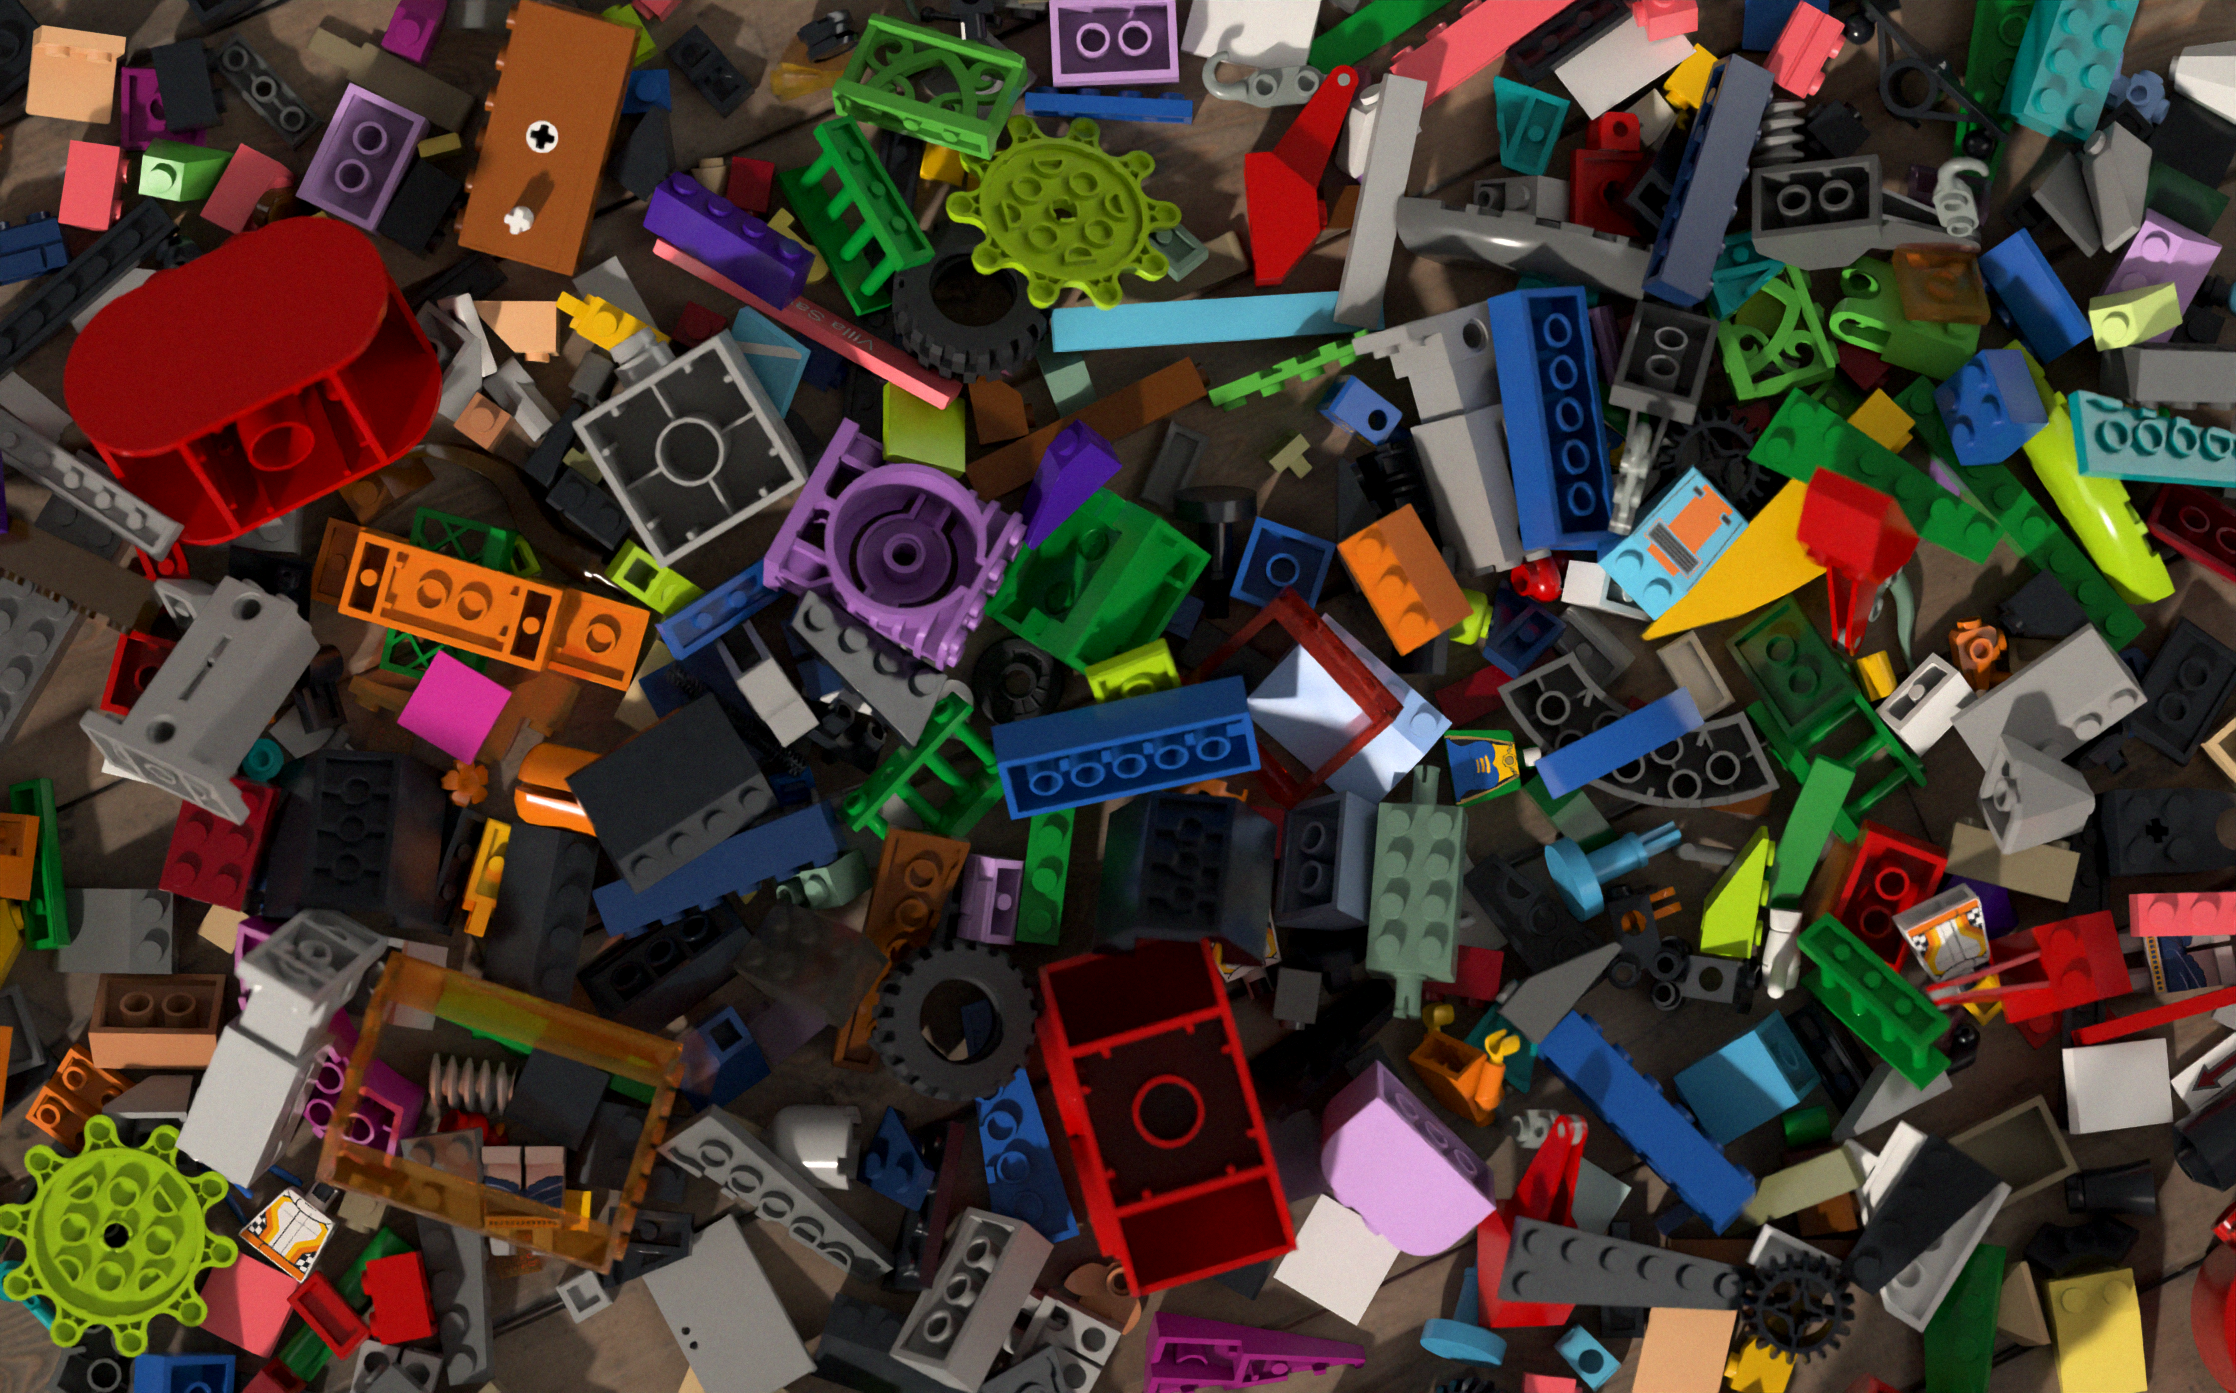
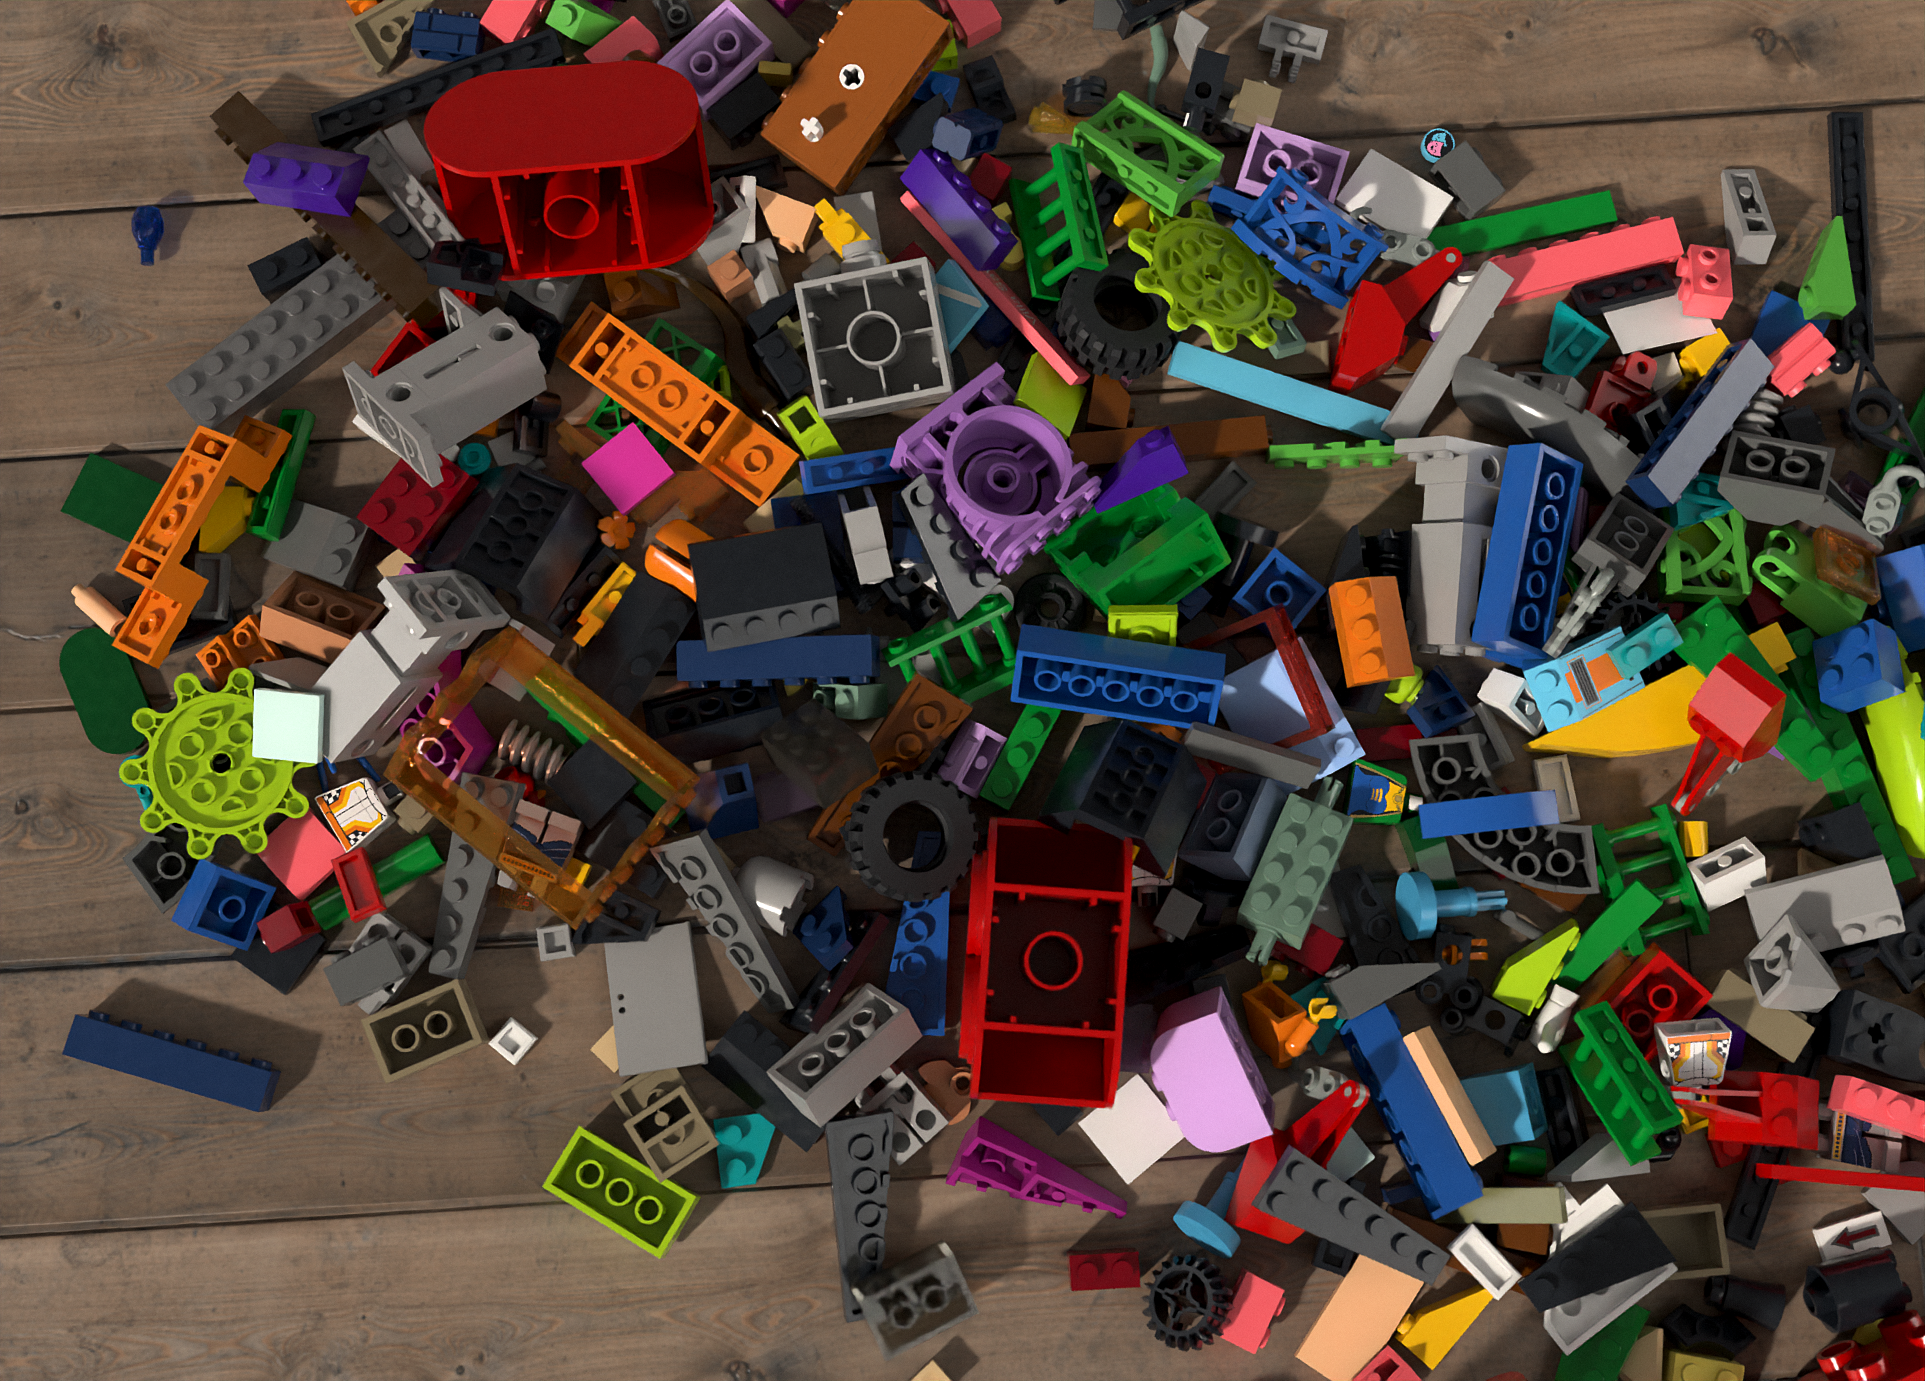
camera: 15 degrees right, 5 degrees down
red brick [361,1250,439,1346] -> none
blue slope [769,766,818,808] -> none
sand green slope [1035,333,1098,419] -> none
olive tile [1259,428,1313,479] -> none
blue torso [1314,375,1412,448] -> none
red animal [1511,550,1575,603] -> none
medium azure leg [1553,1322,1622,1392] -> none
dark green tile [1723,592,1862,742] -> none
black gear [1740,1250,1856,1365] -> none
sand green animal [1888,572,1917,674] -> none
orange piece [1948,616,2013,693] -> none
white tile [2062,1038,2173,1134] -> none
none -> light aqua tile [252,688,324,764]
none -> black slope [427,235,509,297]
none -> dark blue brick [932,107,1003,161]
none -> dark grey tile [1181,721,1321,789]
none -> blue fence [1231,166,1389,309]
none -> light nougat tile [1403,1026,1497,1165]
none -> teal plate [1606,612,1684,680]

